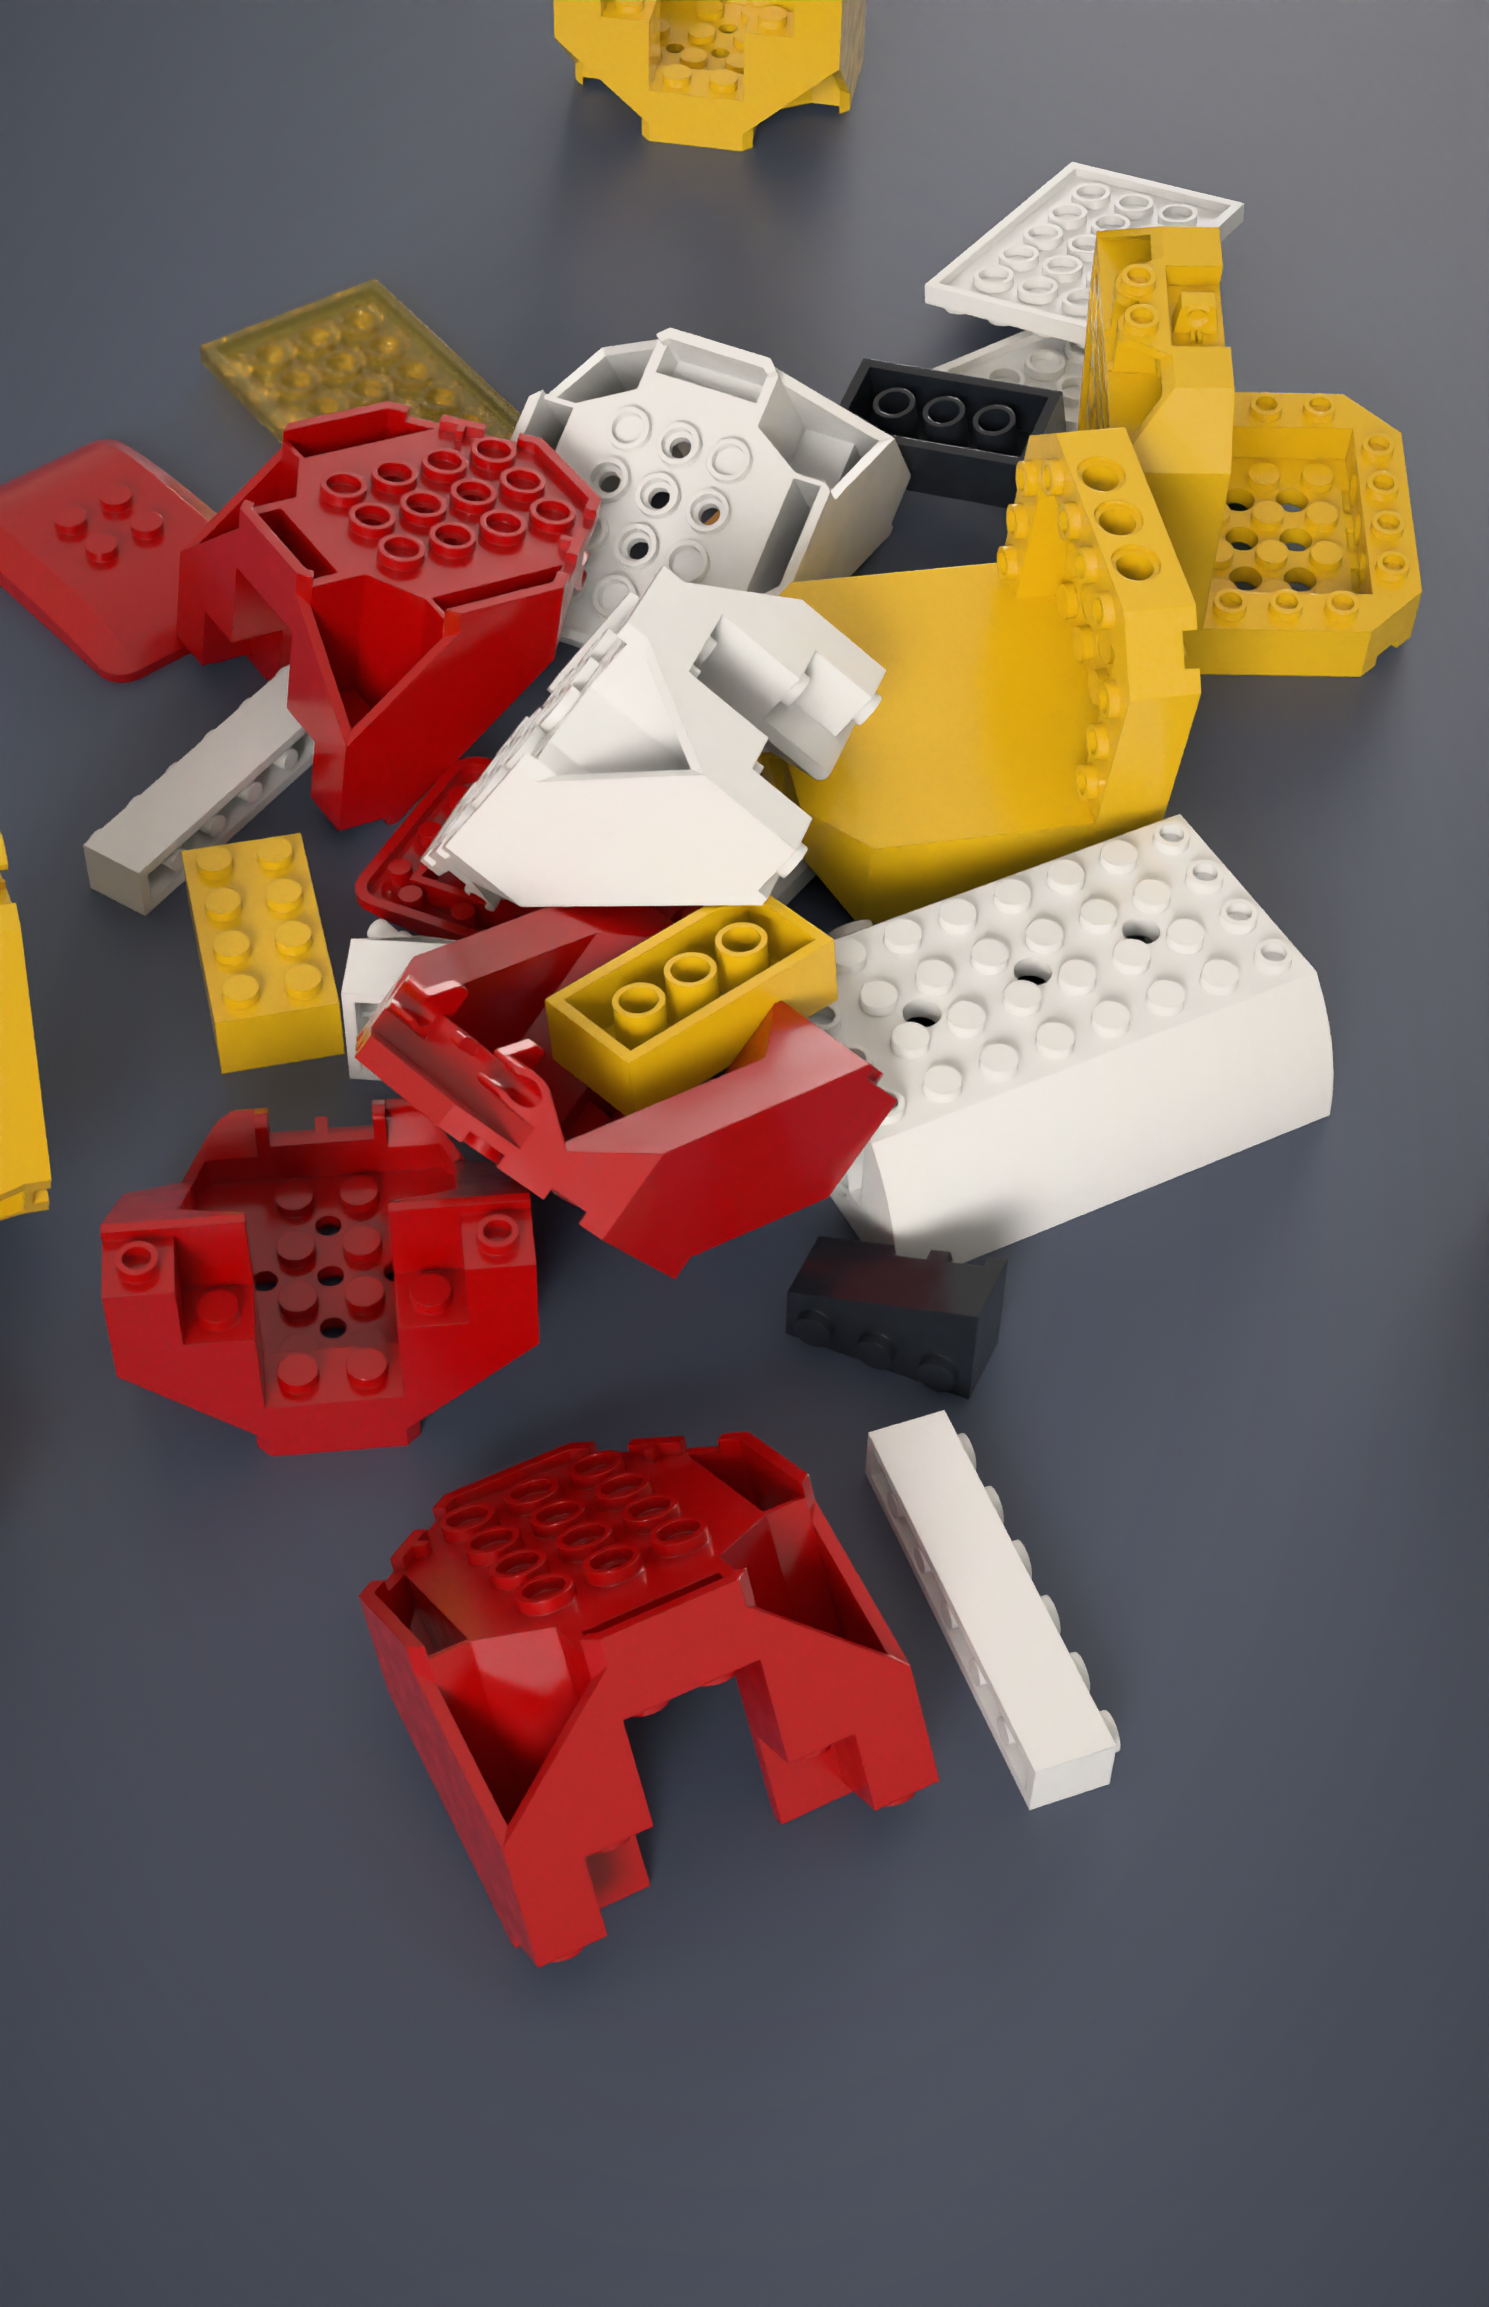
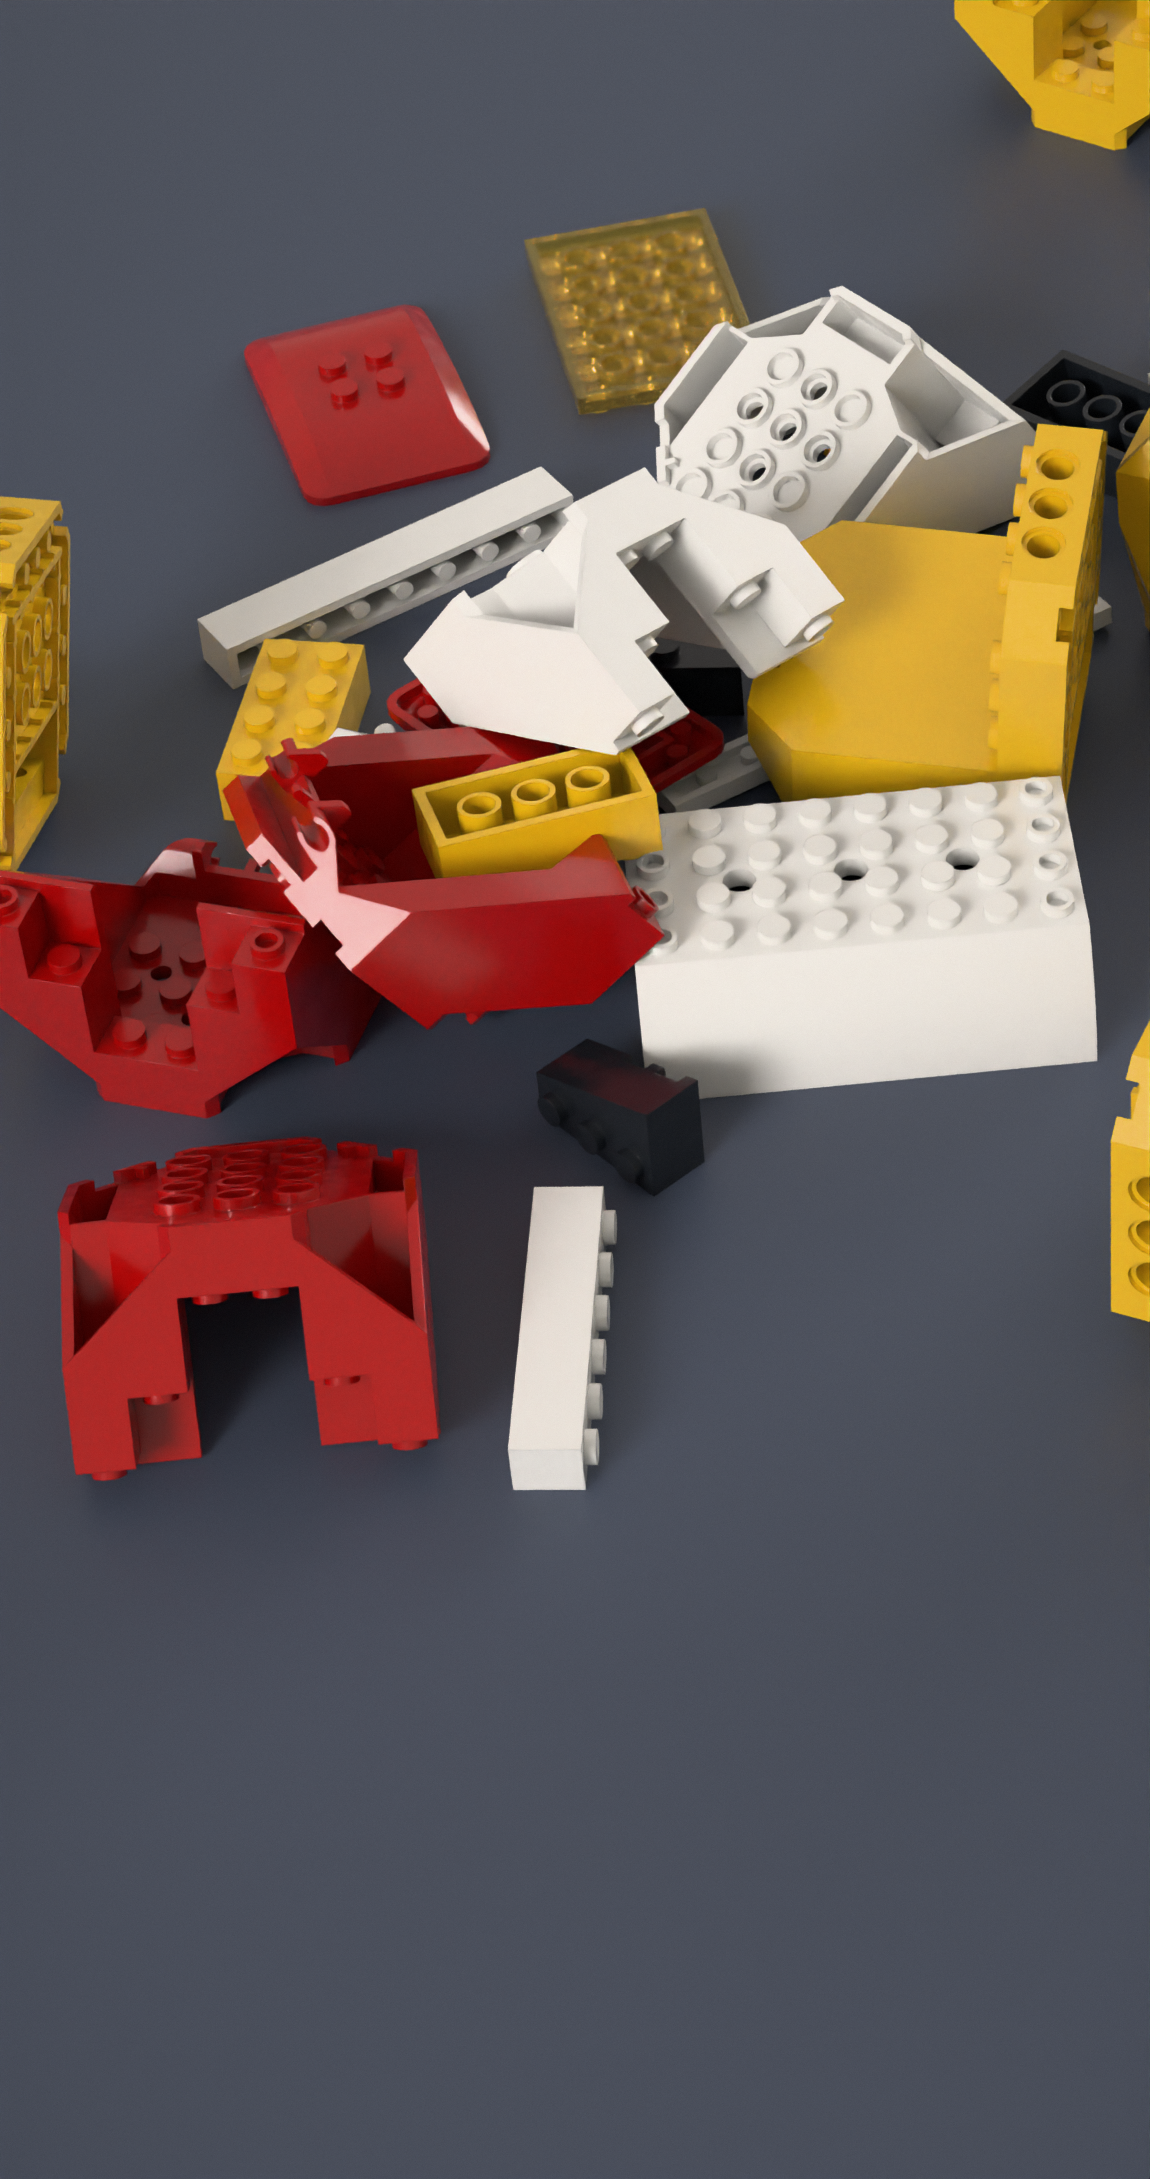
camera: 30 degrees right, 5 degrees down
red piece [176,401,602,831] -> none

